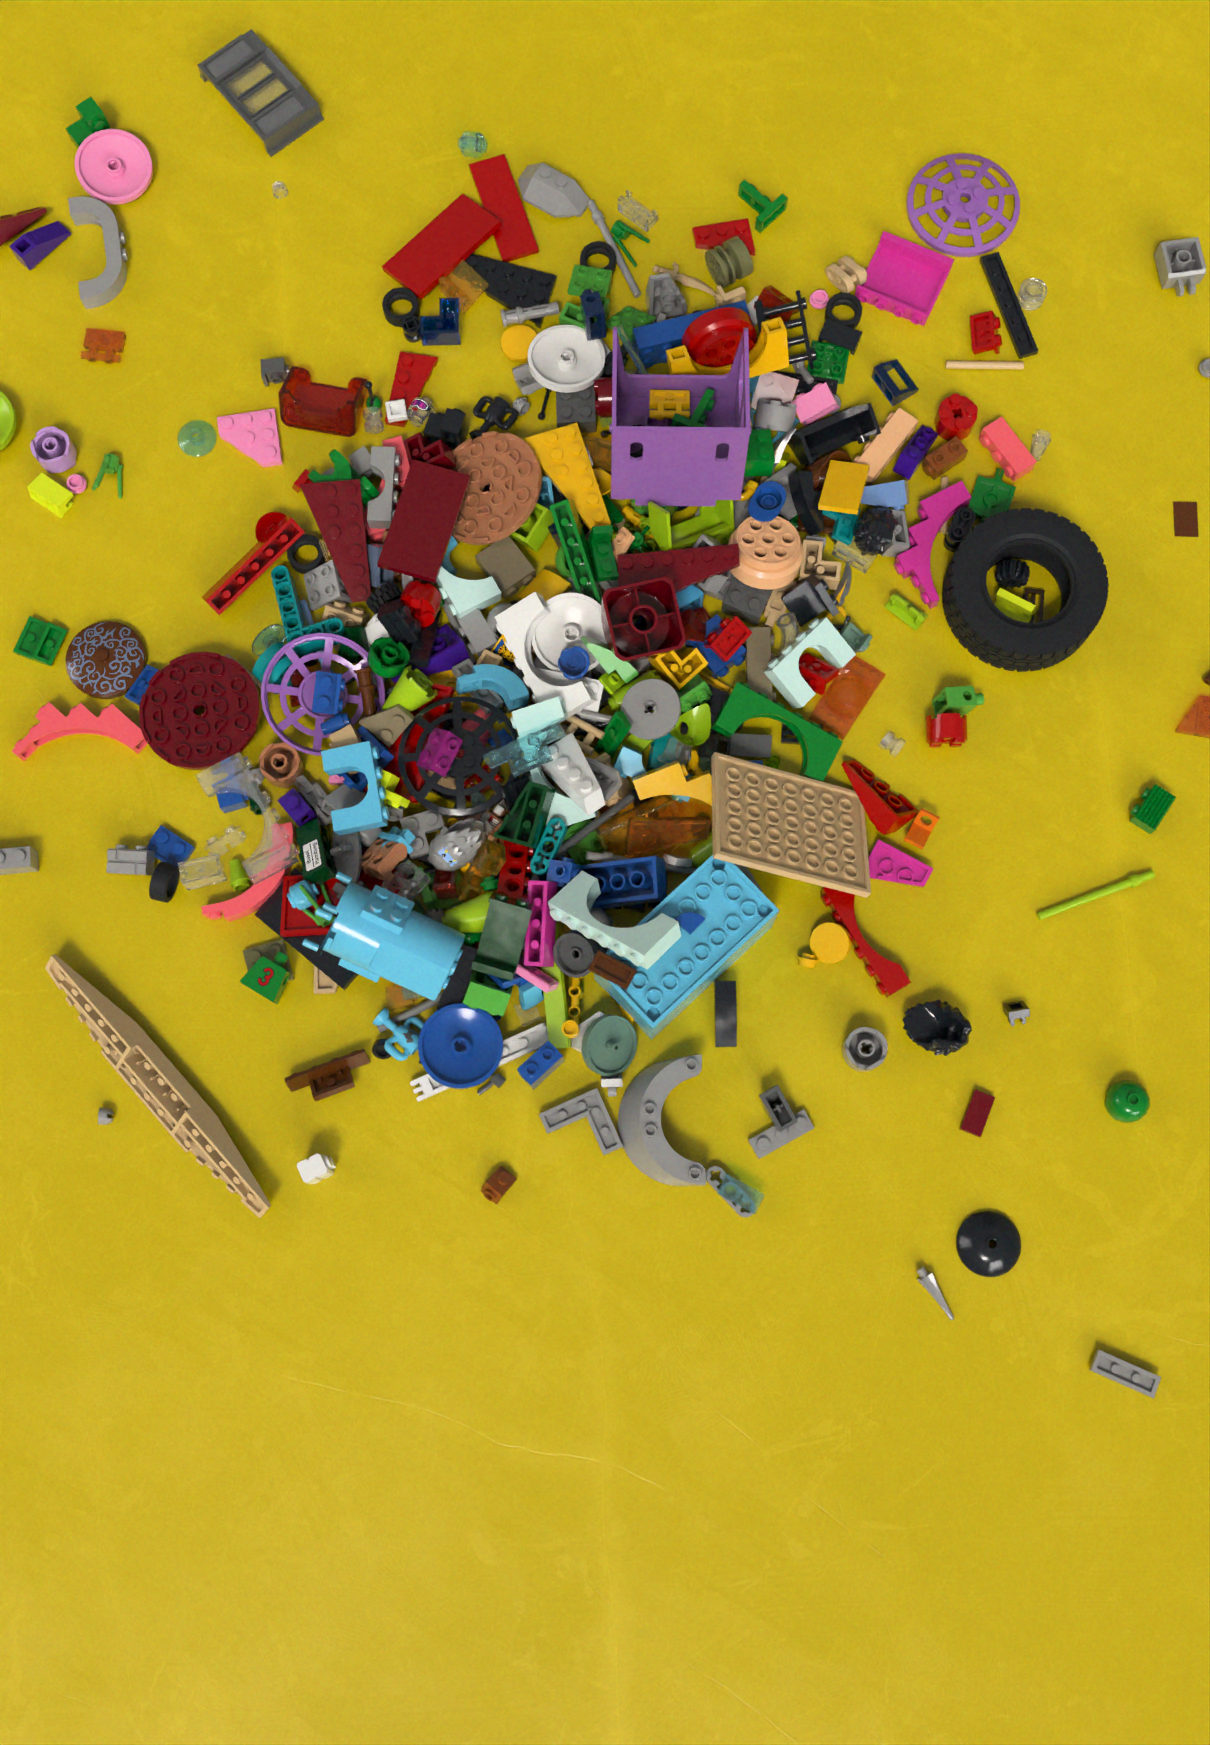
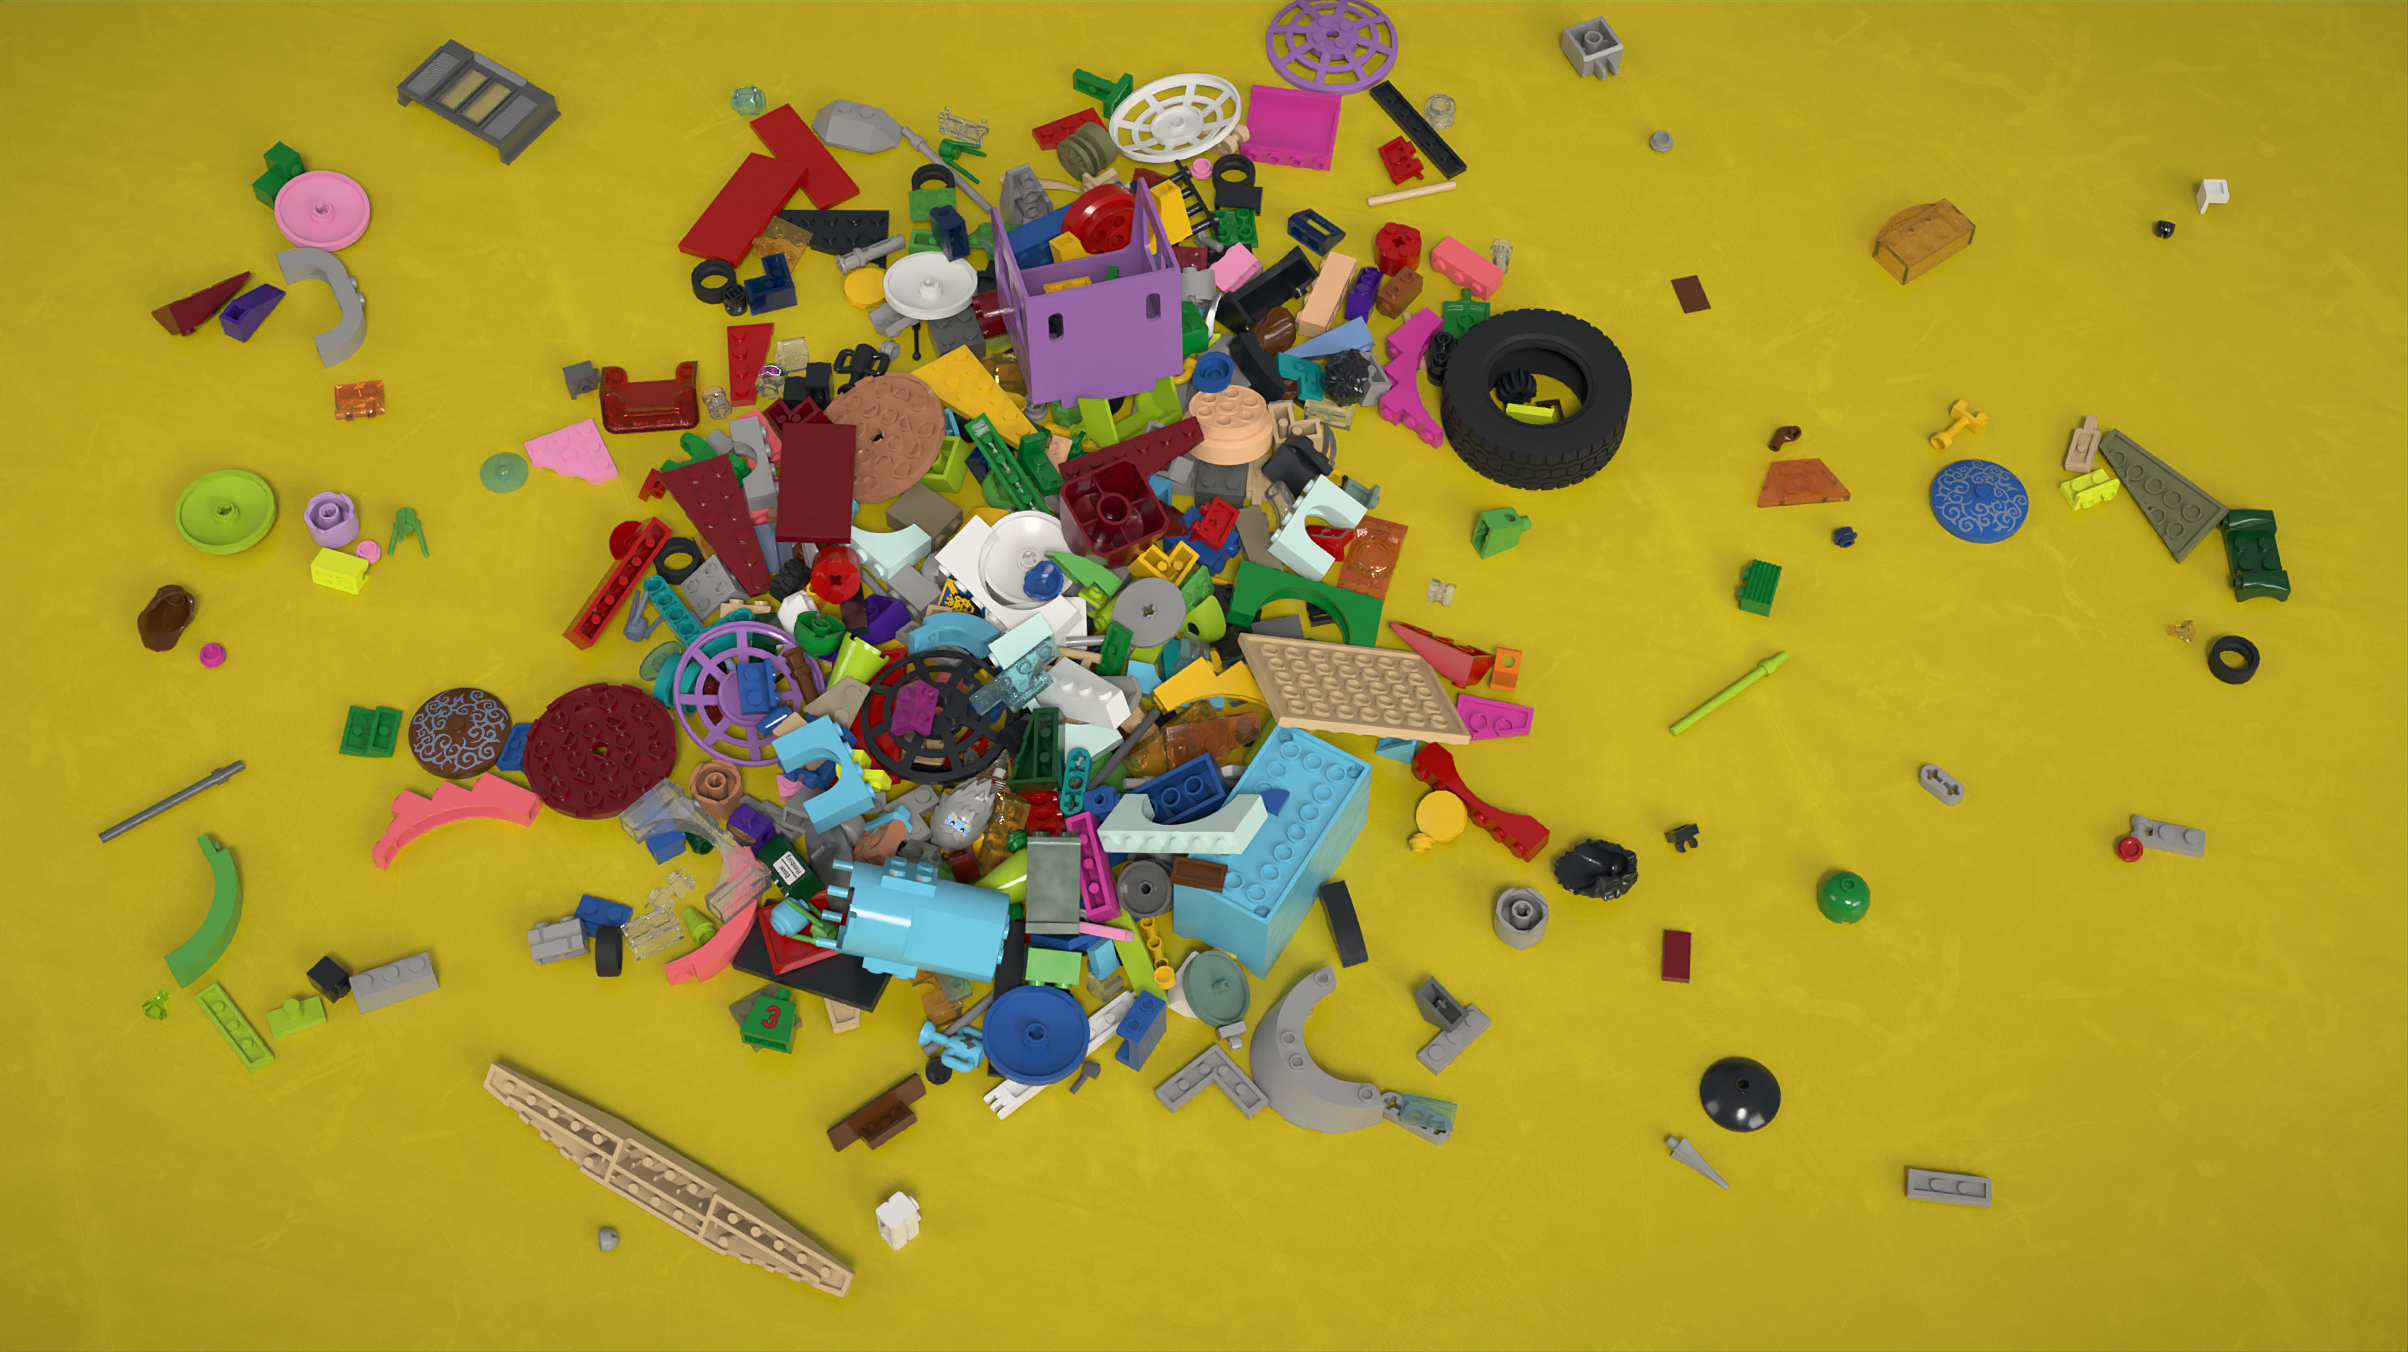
camera: 20 degrees left, 20 degrees down
clear hinge [272,181,288,199] -> none
hinge [364,381,382,413] -> none
black brick [377,599,422,645] -> none
white tile [385,399,408,423] -> none
dark orange bracket [481,1166,517,1204] -> none
yellow tile [818,460,870,515] -> none
lime hinge [885,592,928,631] -> none
red brick [925,713,968,748] -> none
none -> sand blue plant [623,590,663,642]
none -> clear brick [773,337,810,374]
none -> white dish [1109,73,1242,163]

